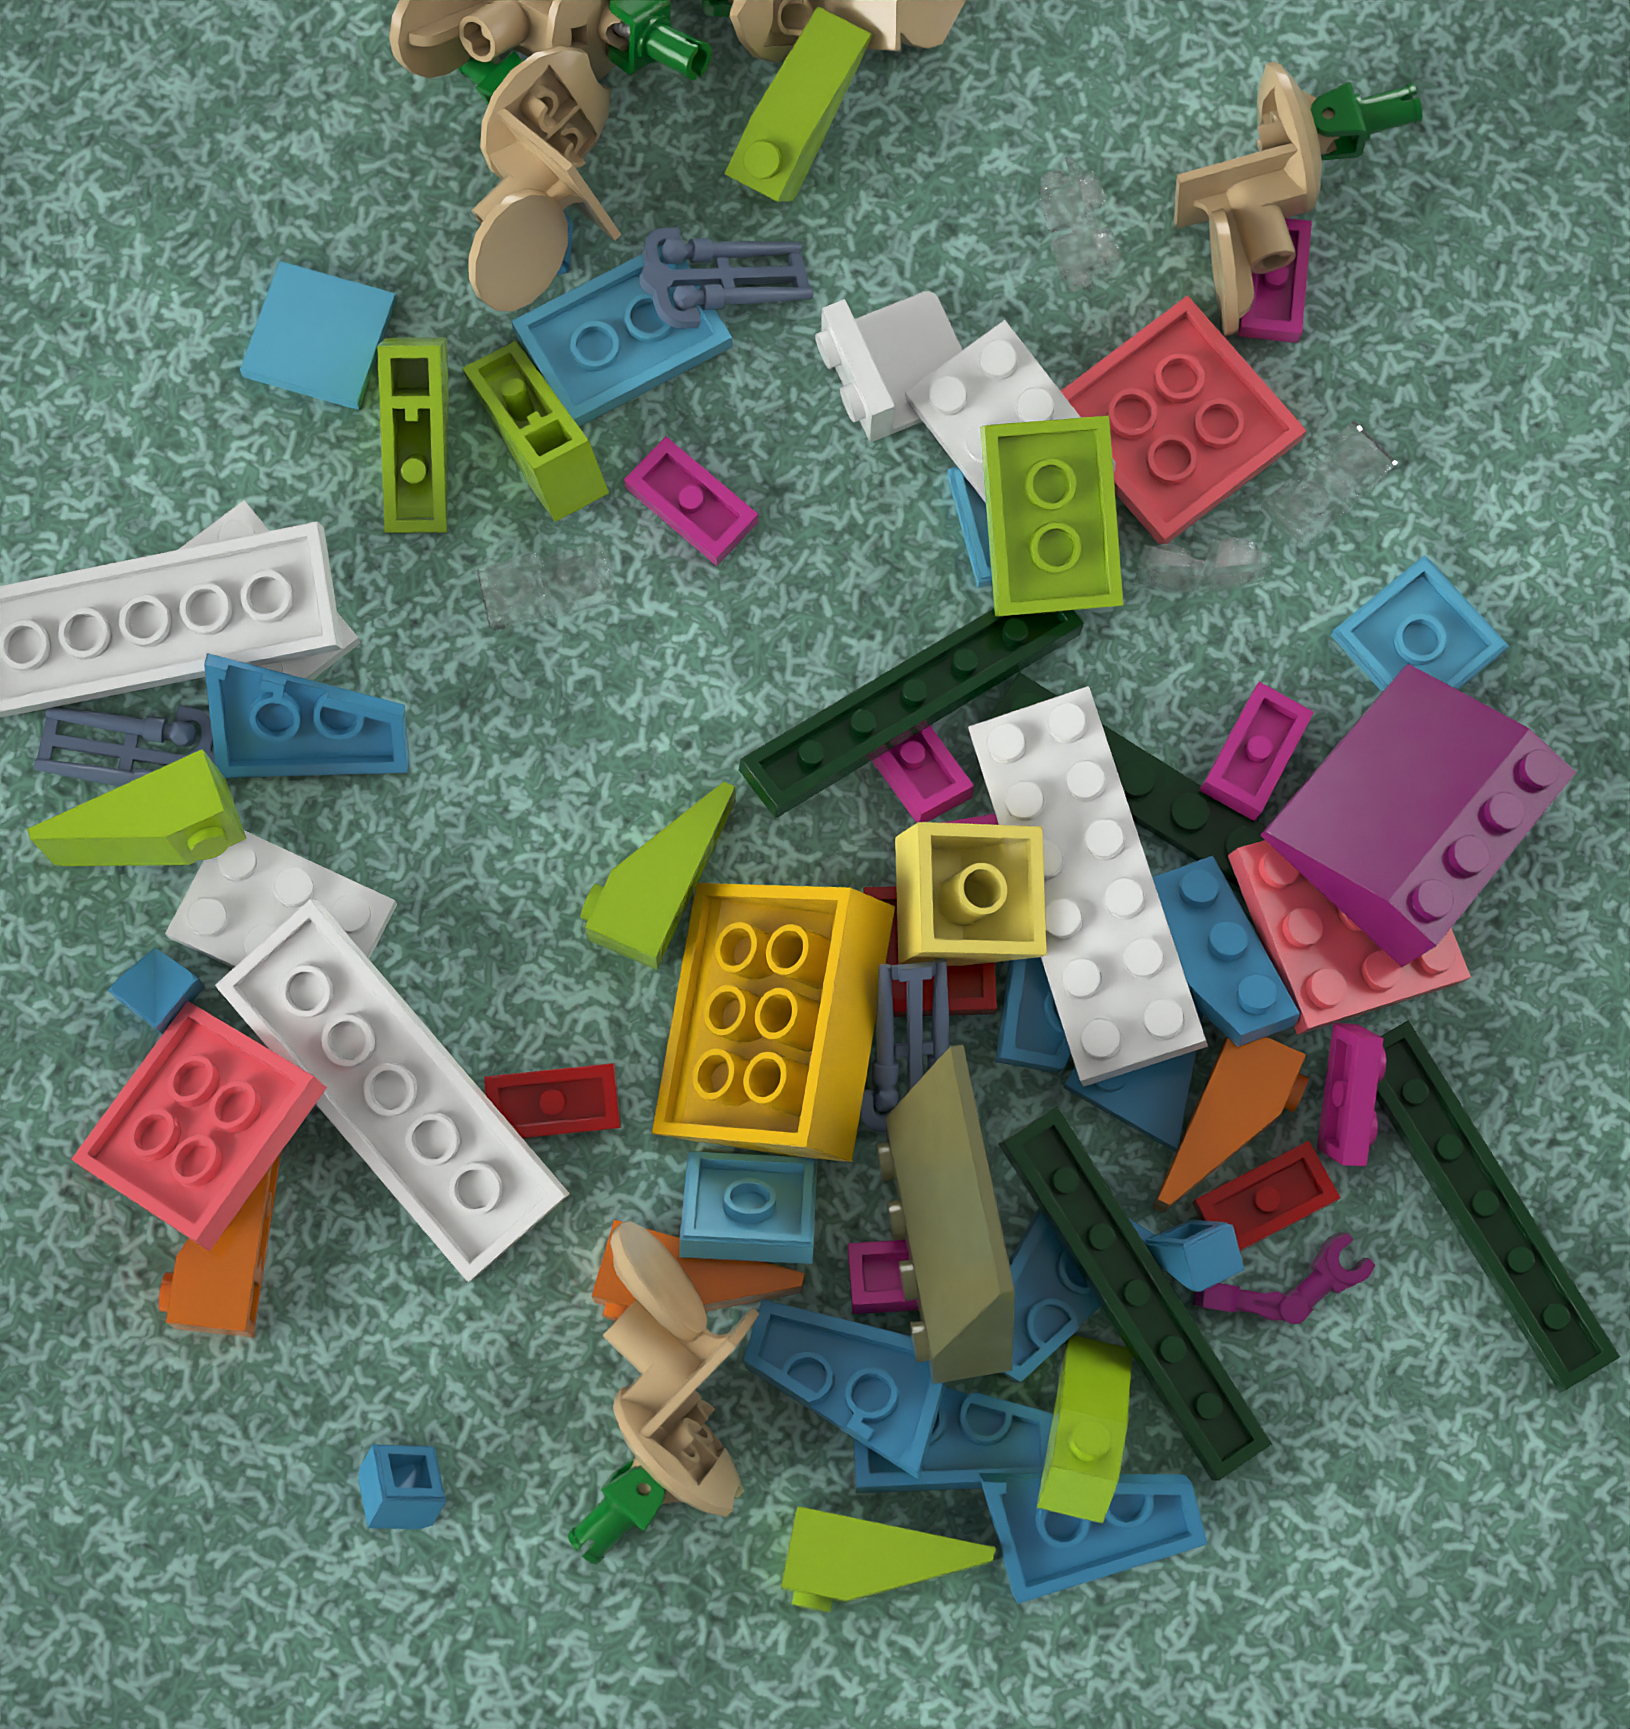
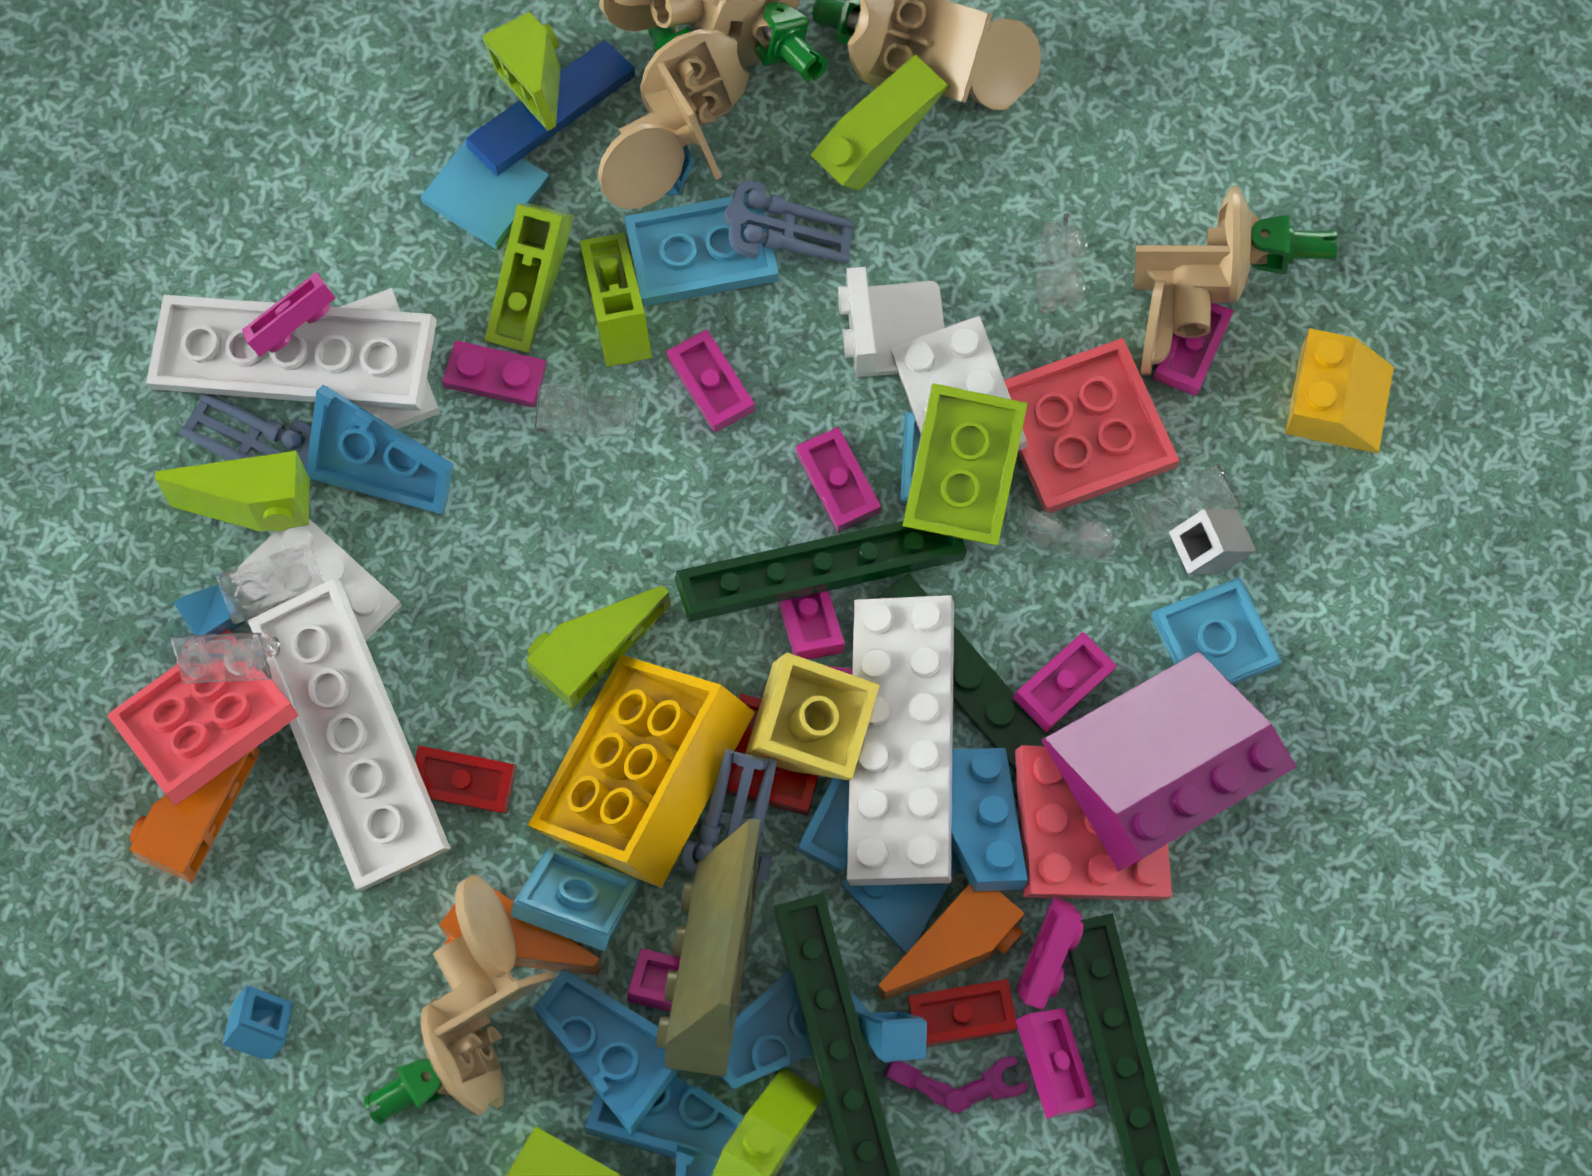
camera: 20 degrees right, 5 degrees down
none -> clear hinge [171,632,280,683]
none -> clear plate [216,542,325,624]
none -> dark pink plate [242,272,336,357]
none -> dark pink plate [442,340,547,408]
none -> blue tile [466,40,635,176]
none -> lime slope [482,11,561,131]
none -> dark pink plate [796,427,881,533]
none -> dark pink plate [1015,1008,1096,1119]
none -> light grey brick [1169,508,1256,575]
none -> yellow slope [1285,328,1394,453]

